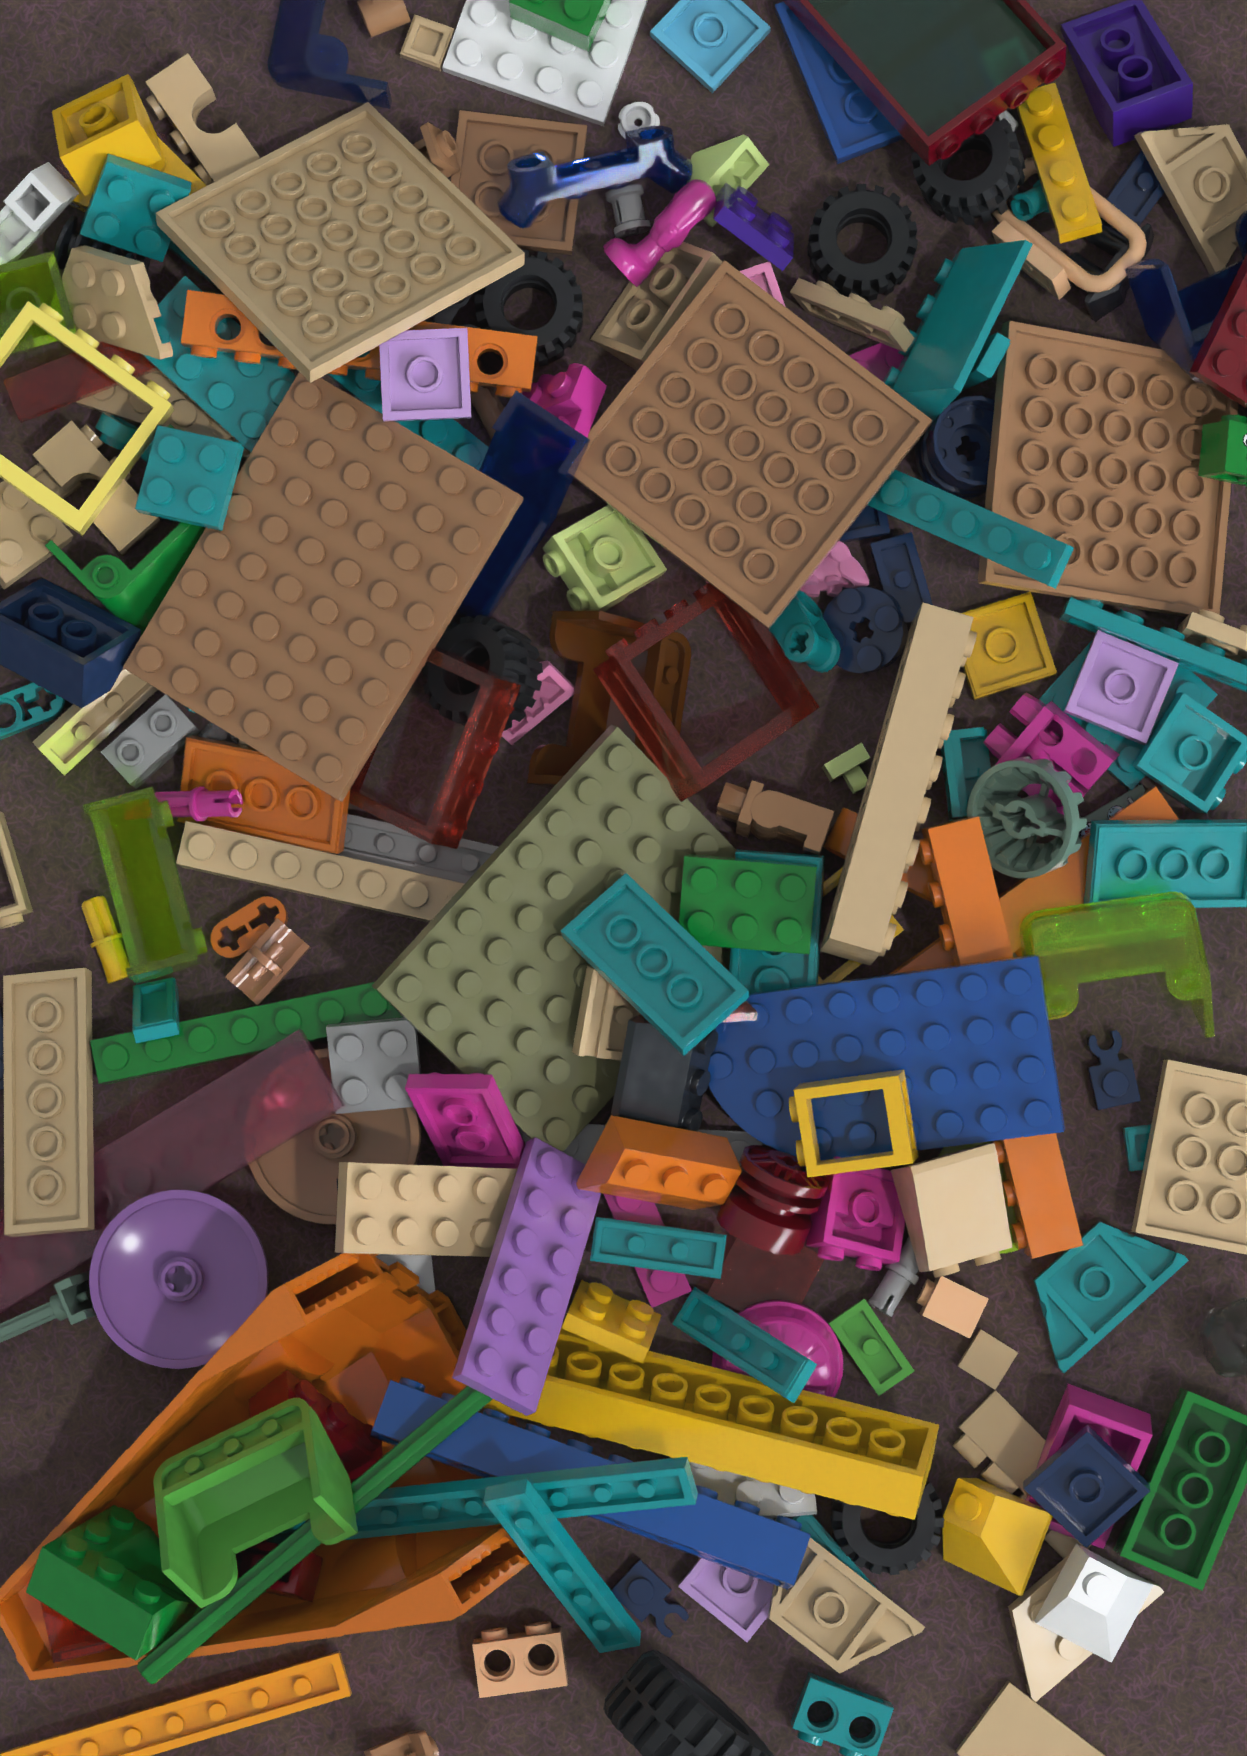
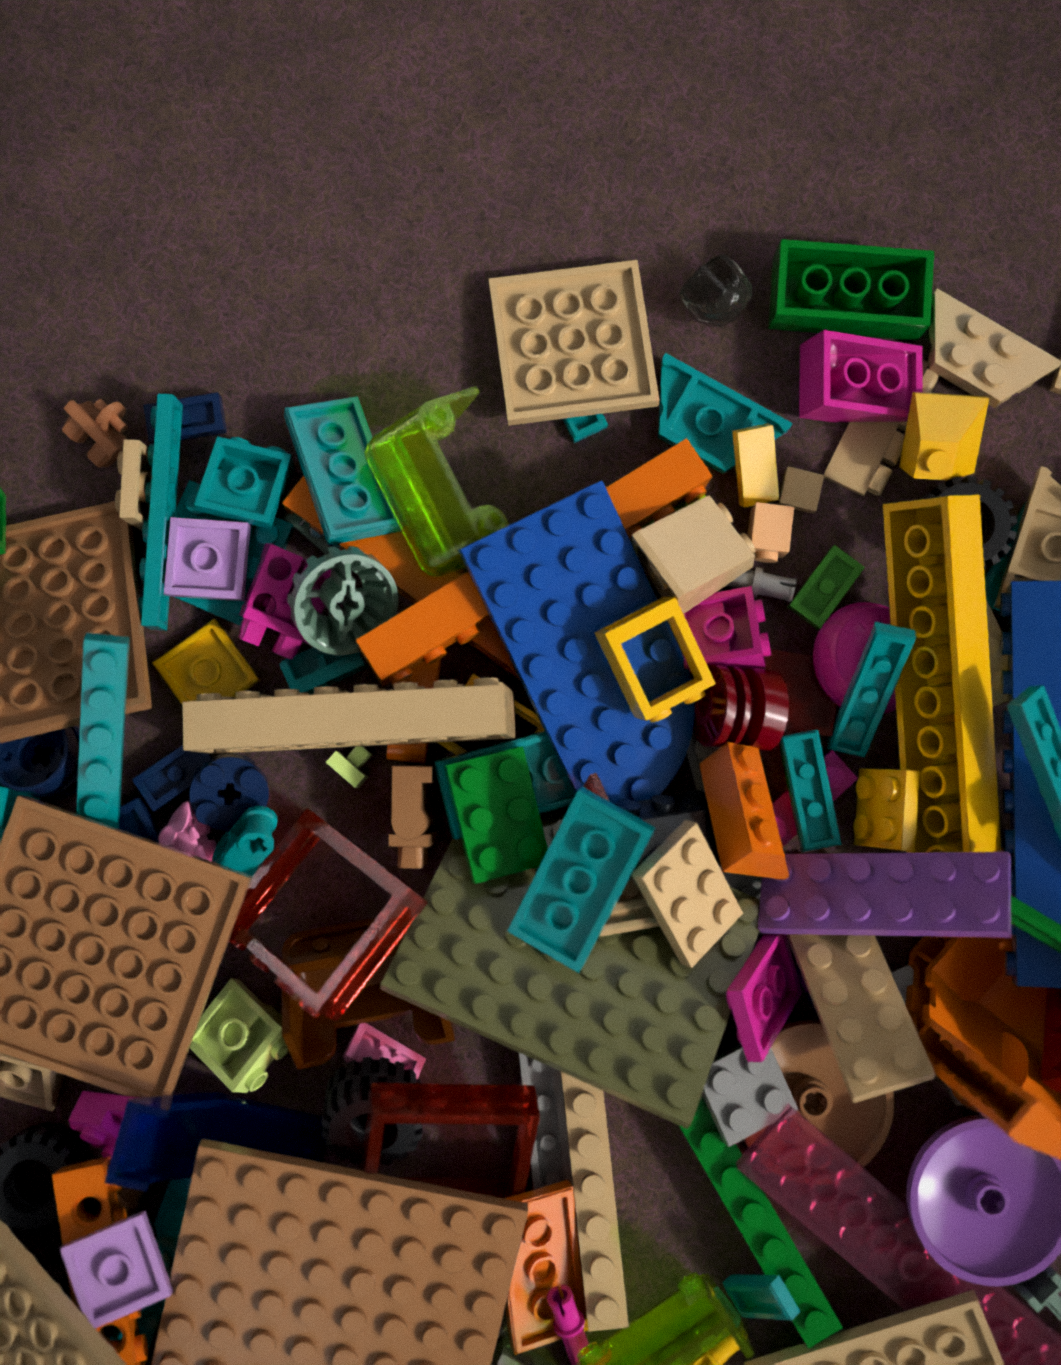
camera: 110 degrees left, 0 degrees up
orange beam [210,896,288,959] -> none
nougat hips [225,918,311,1006] -> none
dark blue plate [1023,1425,1150,1548] -> none
white slope [1034,1543,1154,1663] -> none
dark blue plate [1087,1030,1141,1110] -> none
none -> tan plate [632,820,743,968]
none -> yellow tile [732,423,779,508]

